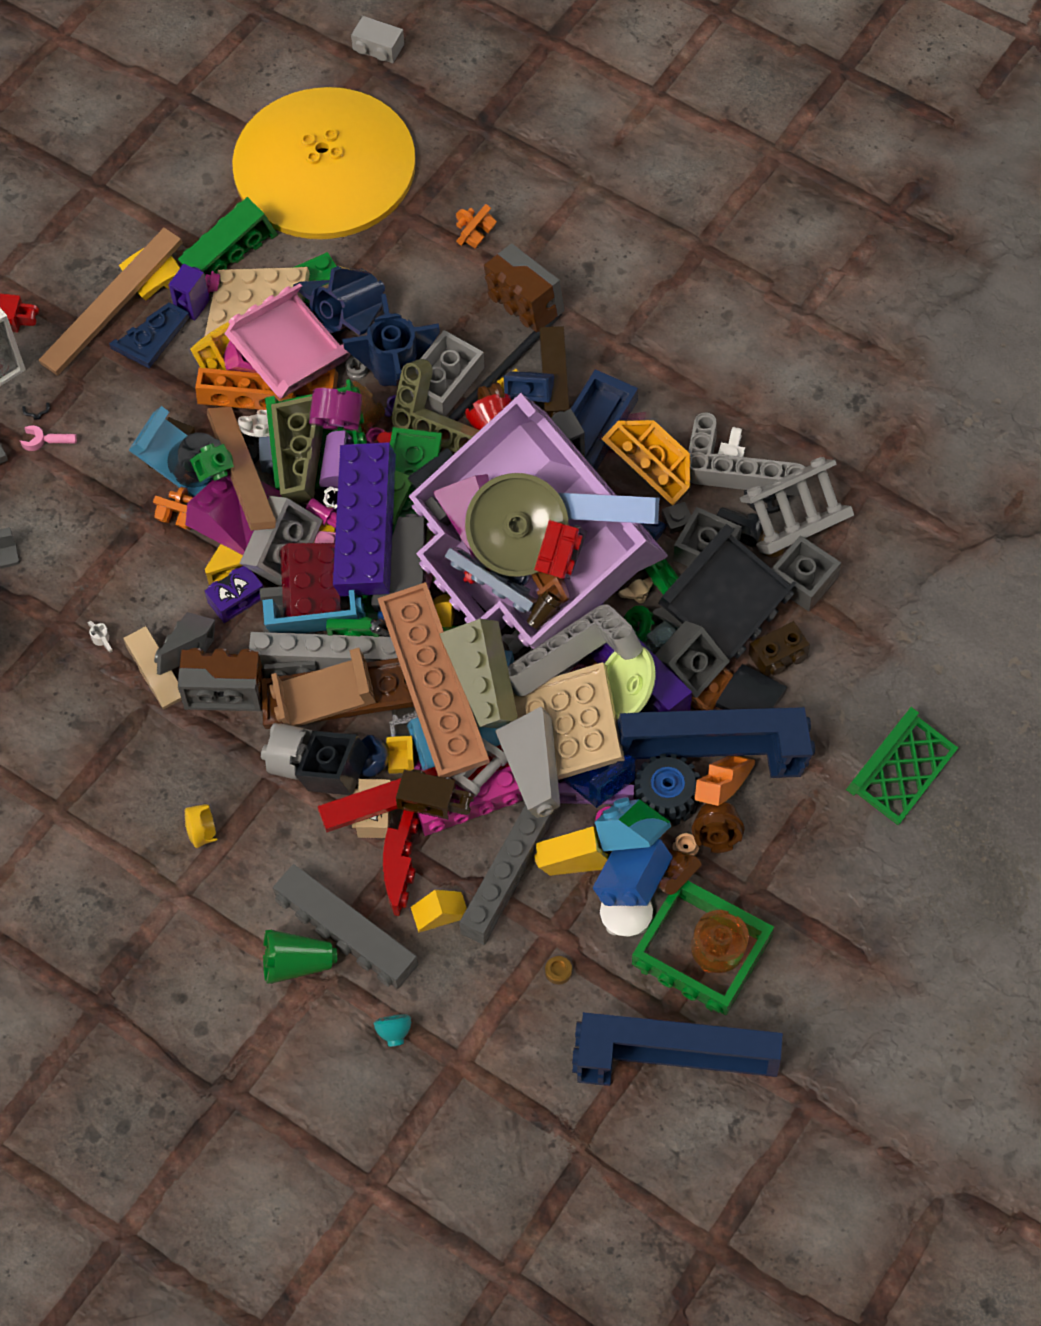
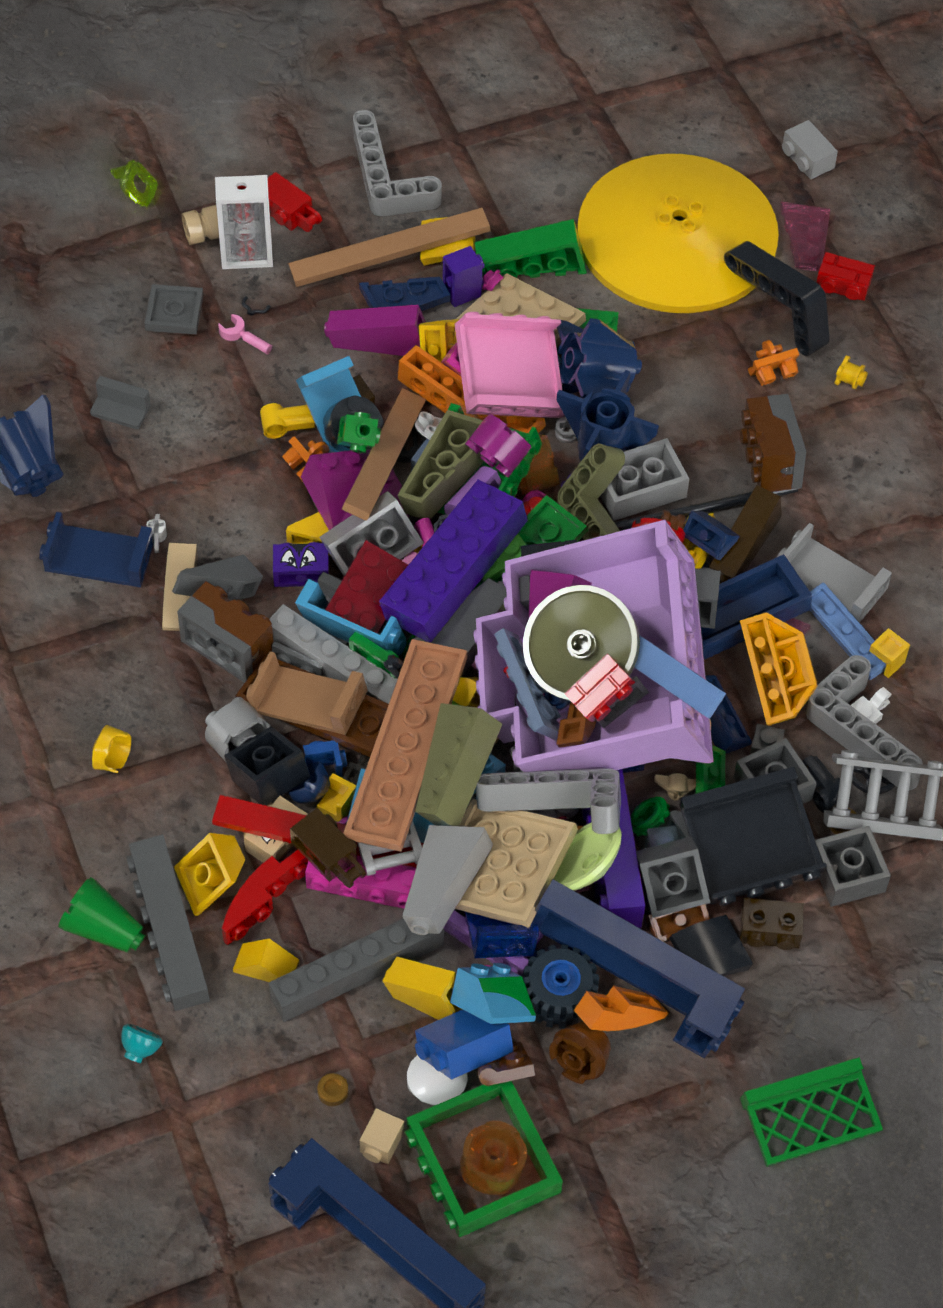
camera: 30 degrees right, 5 degrees down
dark brown cone [526,590,562,630] -> none
light nougat plate [673,833,699,856] -> none
none -> dark blue panel [39,512,154,588]
none -> yellow slope [174,833,245,916]
none -> yellow piece [260,403,315,439]
none -> blue bracket [303,740,347,777]
none -> magenta slope [324,305,426,356]
none -> light grey beam [353,110,442,216]
none -> tan brick [360,1109,404,1164]
none -> black beam [724,241,830,356]
none -> light grey panel [777,523,892,623]
none -> clear pink wing [780,202,830,272]
none -> medium blue tile [809,582,886,680]
none -> red brick [816,252,875,301]
none -> yellow brick [835,355,868,389]
none -> yellow panel [869,628,910,678]

